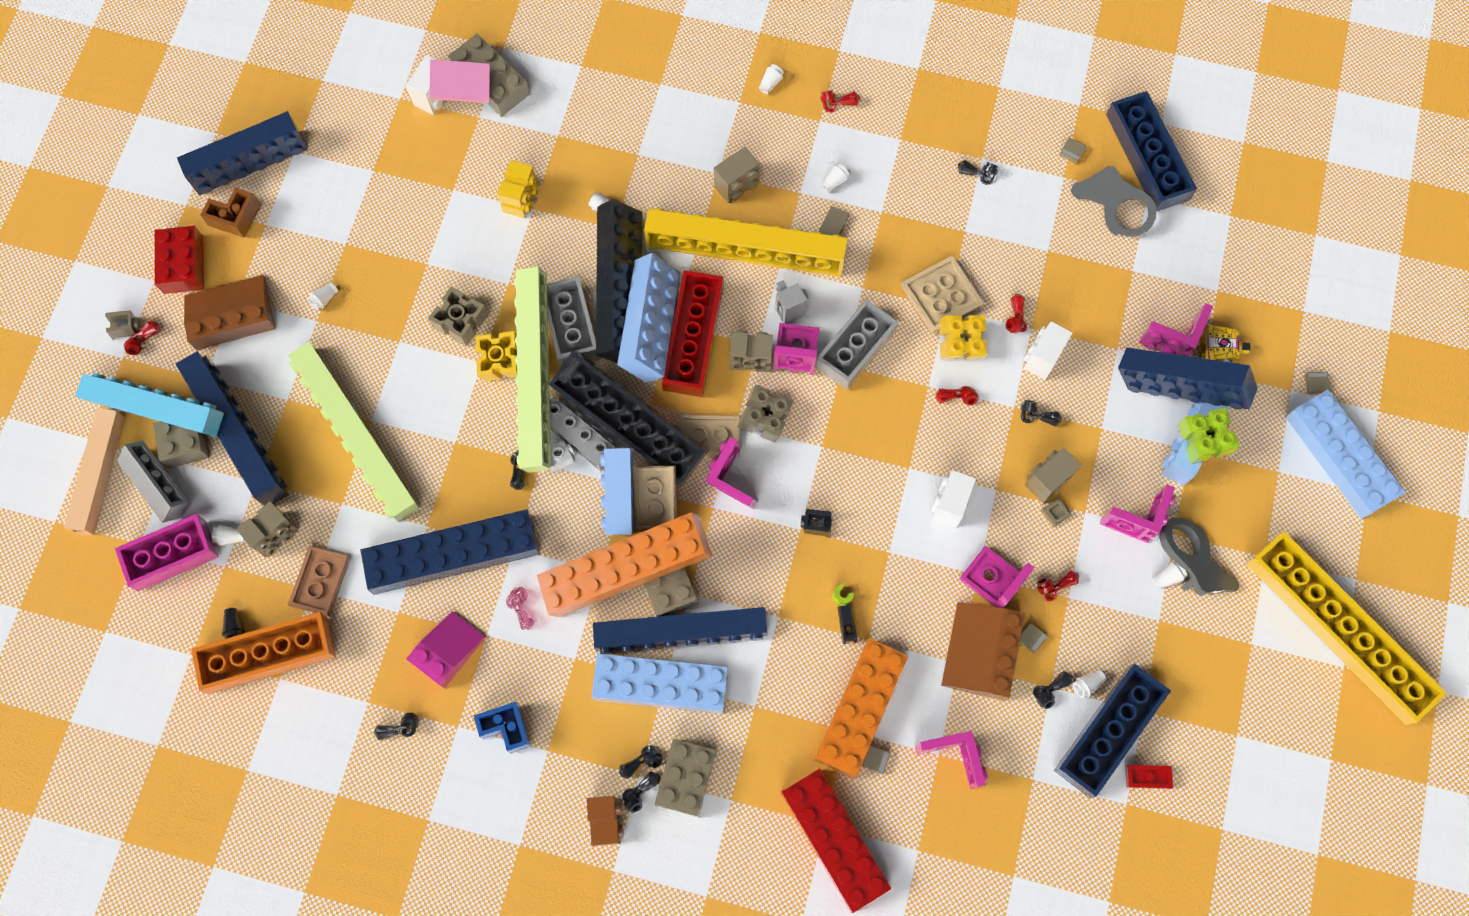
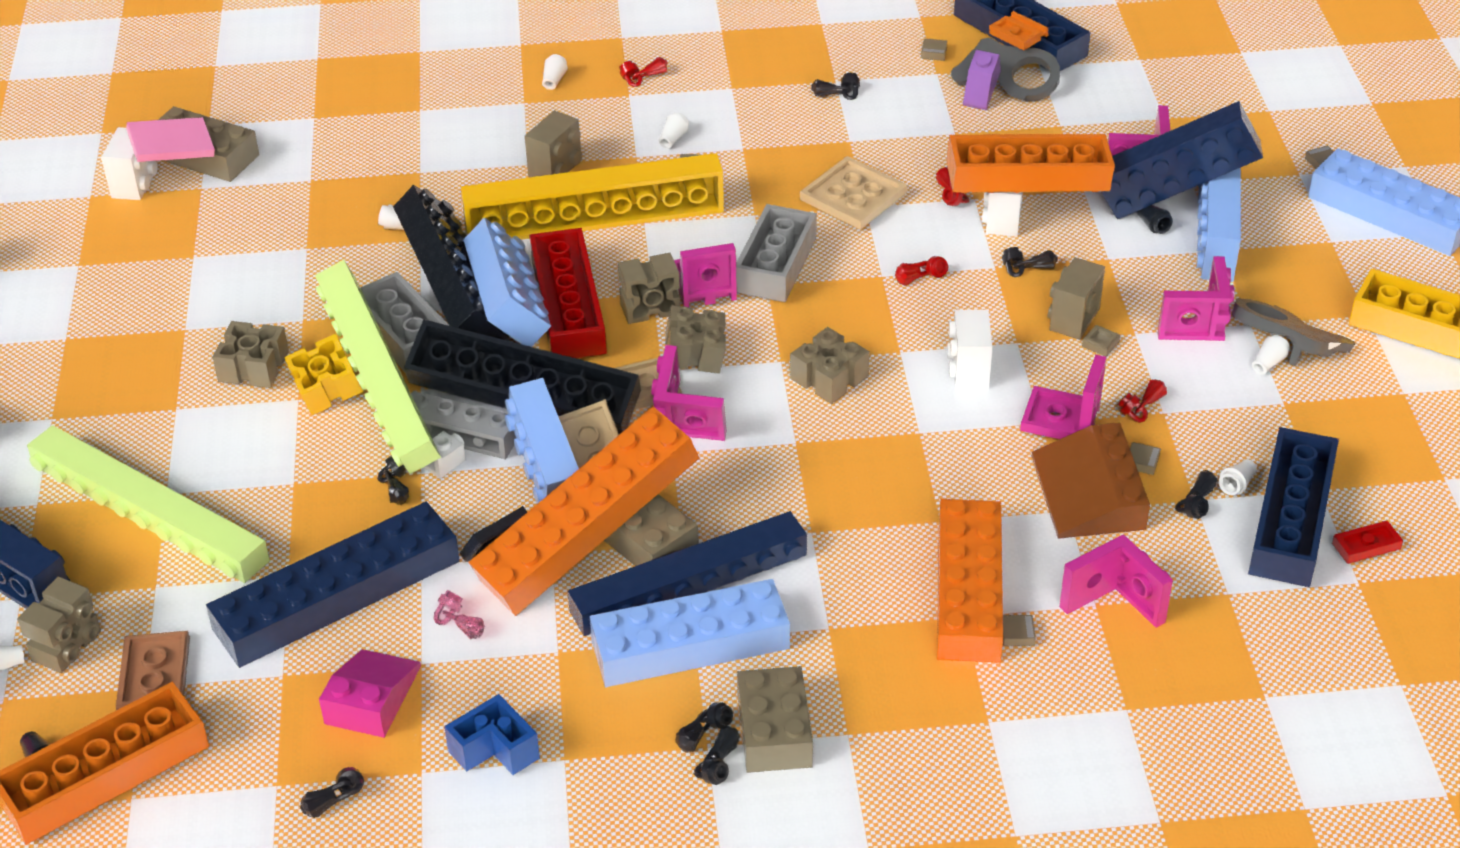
camera: 20 degrees left, 30 degrees down
white cone [307,282,338,310] -> none
yellow brick [497,160,539,218] -> none
dark orange brick [586,796,624,846] -> none
light grey brick [775,280,809,324] -> none
red brick [781,768,891,913] -> none
black window [800,509,833,538] -> none
black piece [832,584,857,644] -> none
yellow brick [939,315,987,360] -> none
lime brick [1178,407,1240,464] -> none
none -> black tile [460,506,527,562]
none -> dark tan brick [790,327,870,404]
none -> orange brick [946,134,1115,193]
none -> medium lavender slope [963,50,1001,110]
none -> orange plate [989,11,1048,50]
none -> black cone [1136,205,1173,234]

